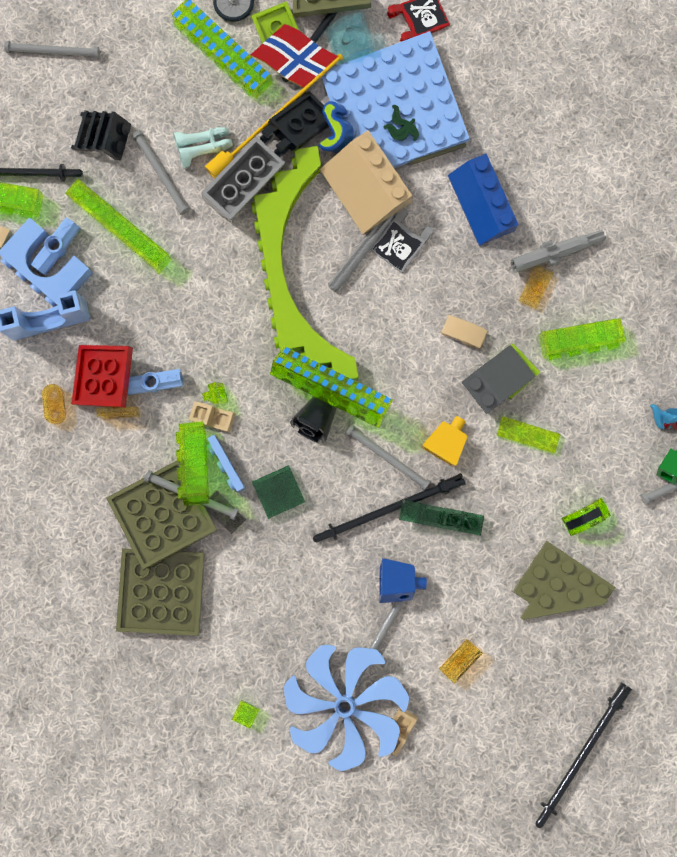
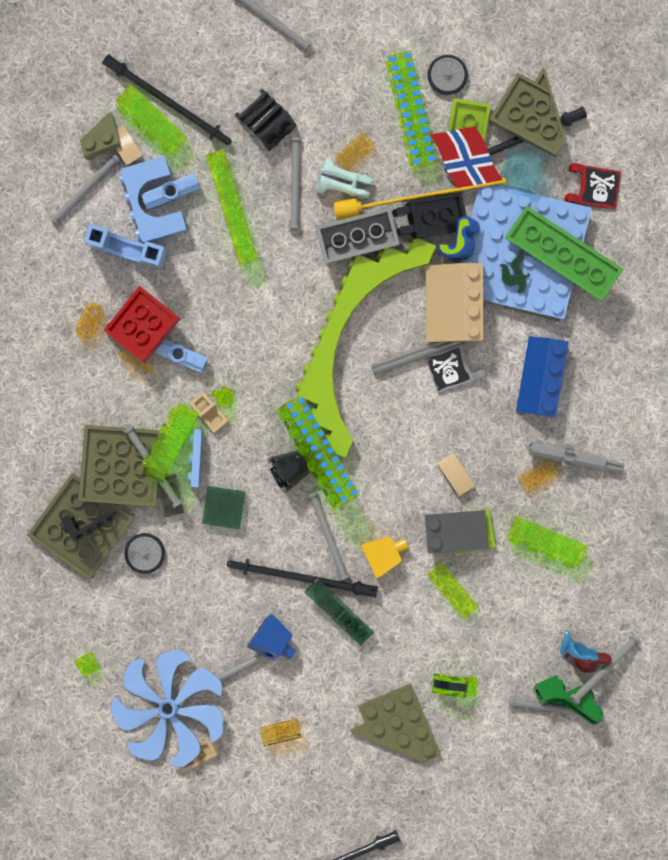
camera: 30 degrees right, 5 degrees up
none -> black plate [60,511,117,542]
none -> light grey wheel [124,533,165,574]
none -> clear yellow tile [334,132,376,171]
none -> bright green plate [505,206,624,302]

